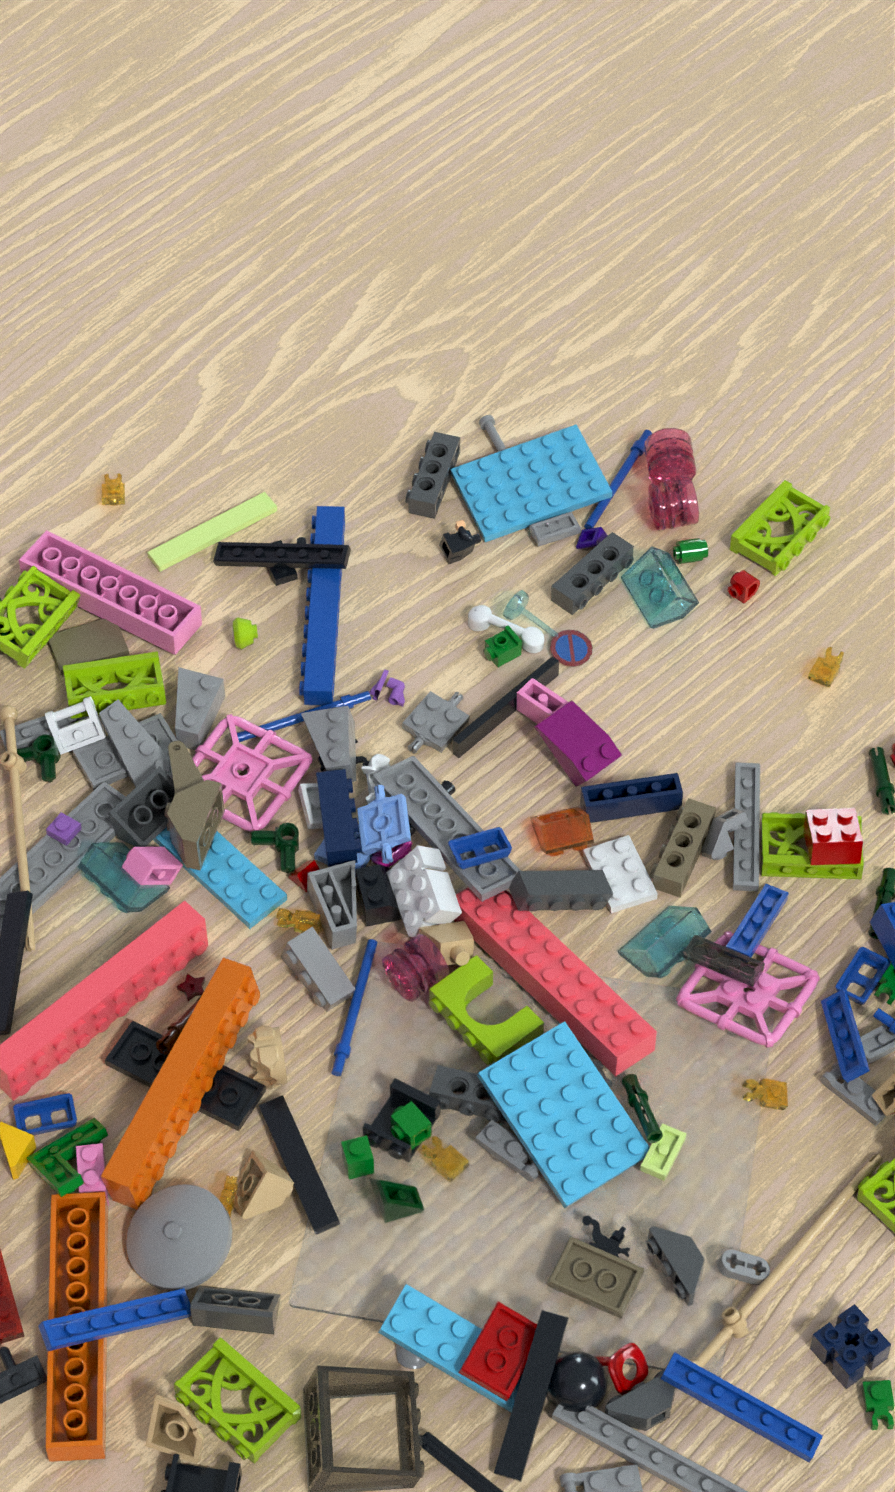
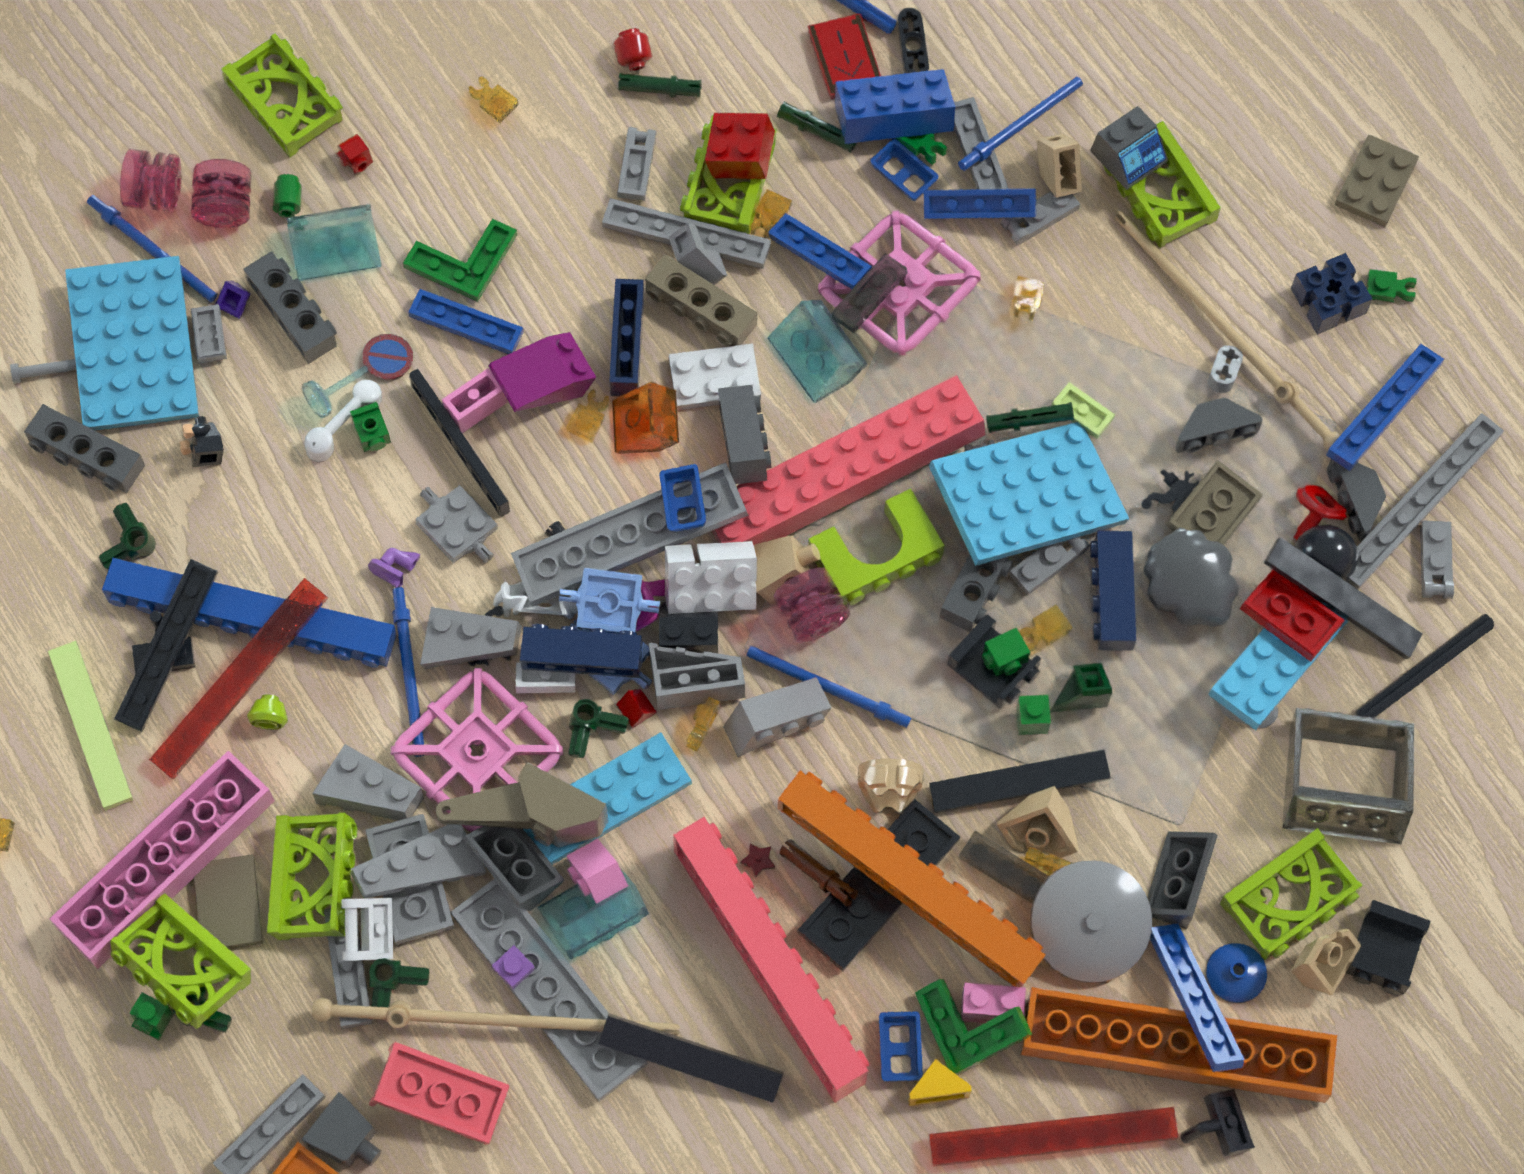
camera: 80 degrees left, 15 degrees up
none -> dark green axle [99,503,156,569]
none -> clear red plate [149,578,328,780]
none -> green plate [403,218,518,302]
none -> blue plate [408,289,524,354]
none -> clear yellow plate [566,389,609,443]
none -> light grey plate [617,127,657,201]
none -> clear yellow plate [751,189,792,239]
none -> clear smoke plate [958,830,1049,904]
none -> dark blue brick [1090,531,1136,651]
none -> dark grey piece [1143,528,1239,627]
none -> blue dish [1206,943,1267,1003]

